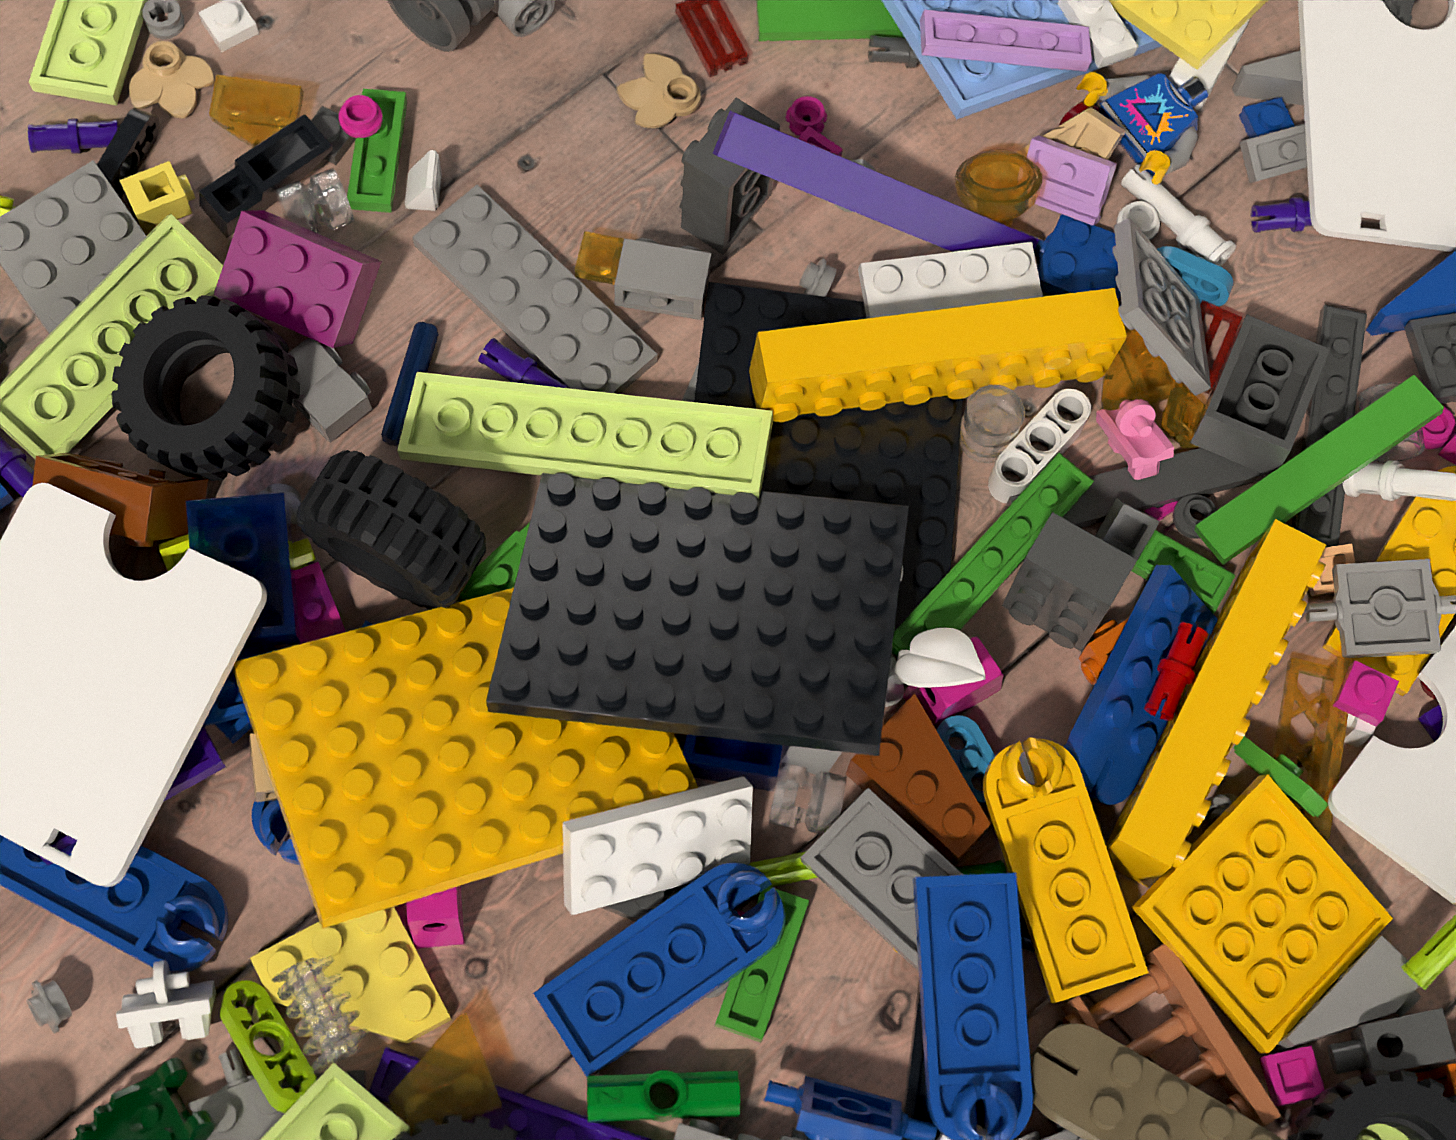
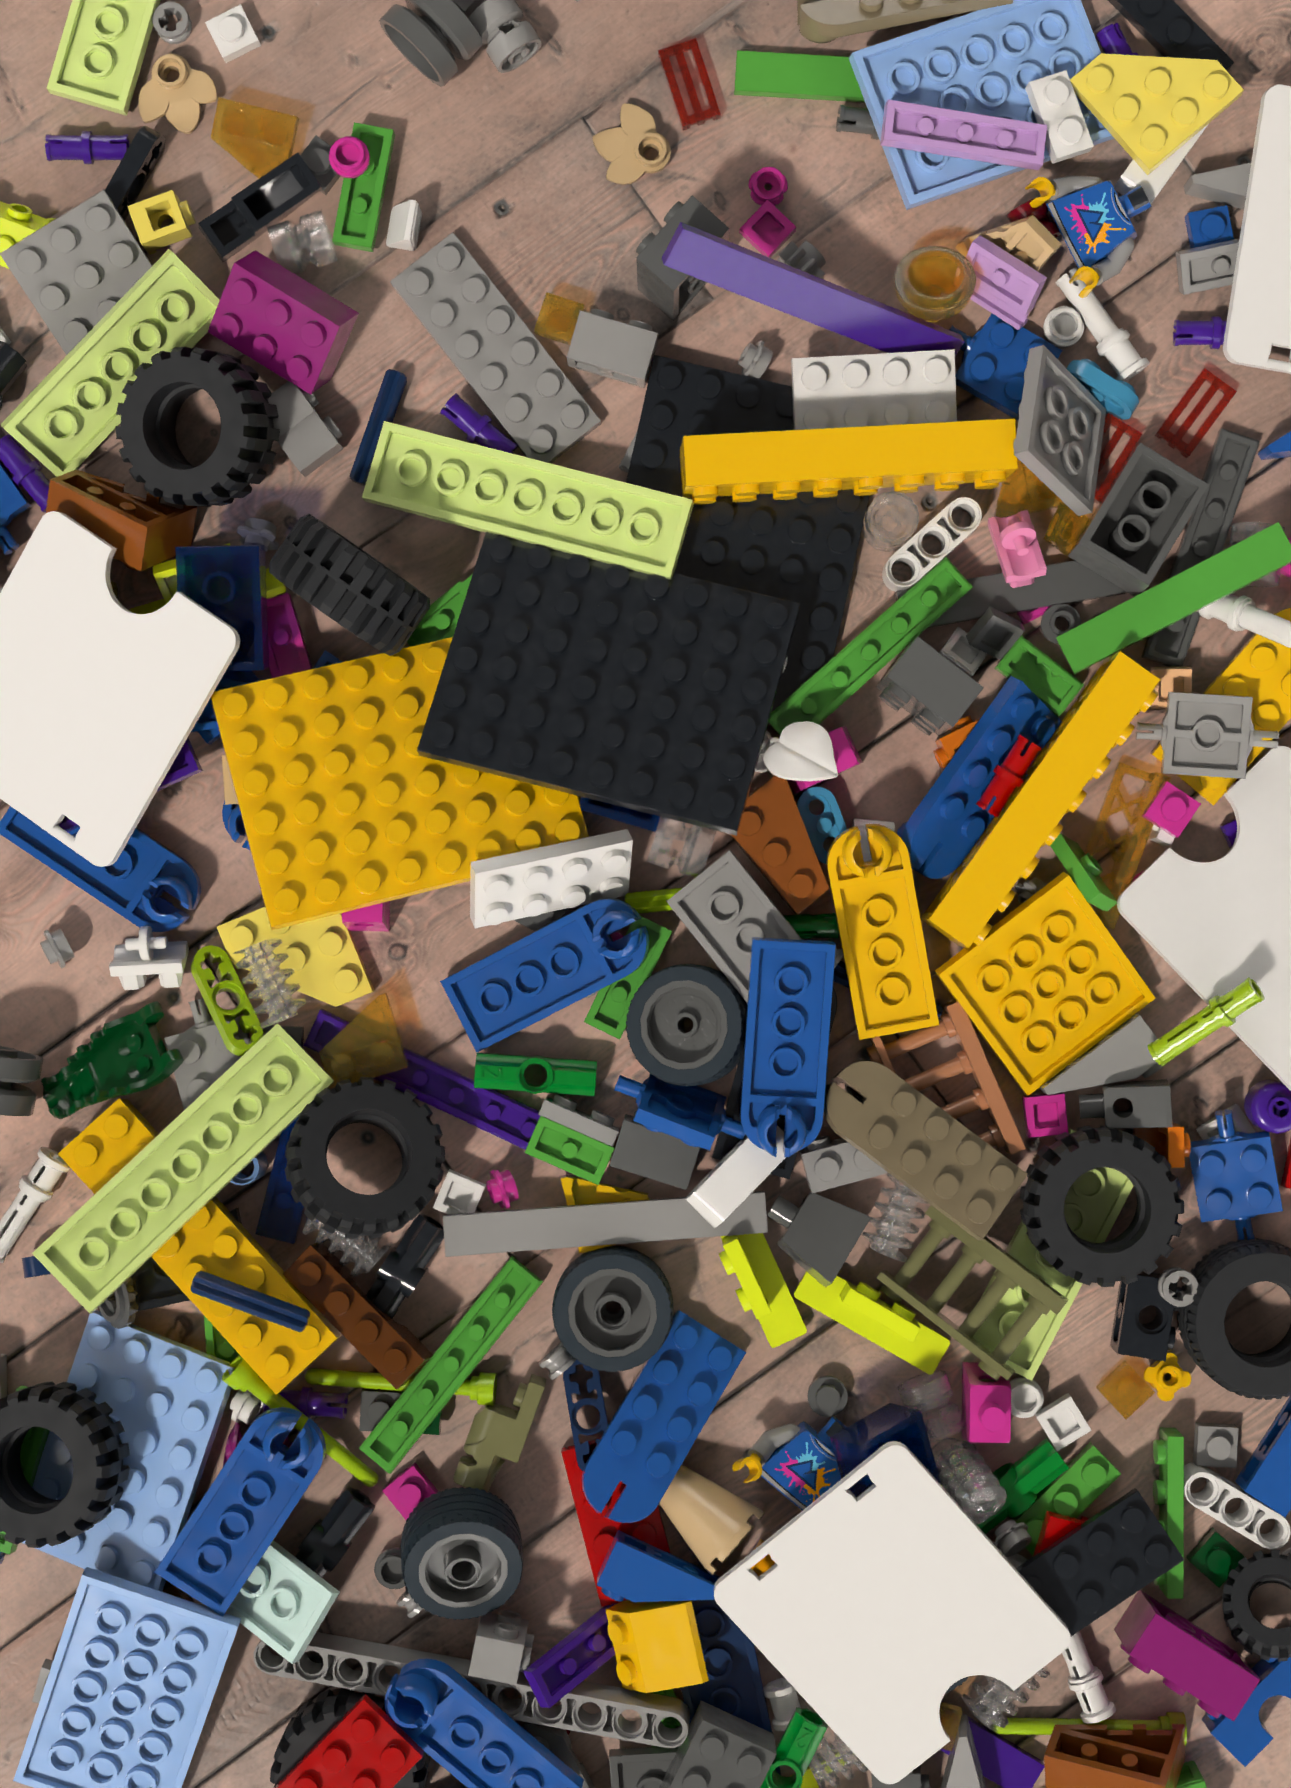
camera: 15 degrees right, 20 degrees up
none -> wheel [626,964,747,1086]
none -> clear red tile [1155,368,1237,459]

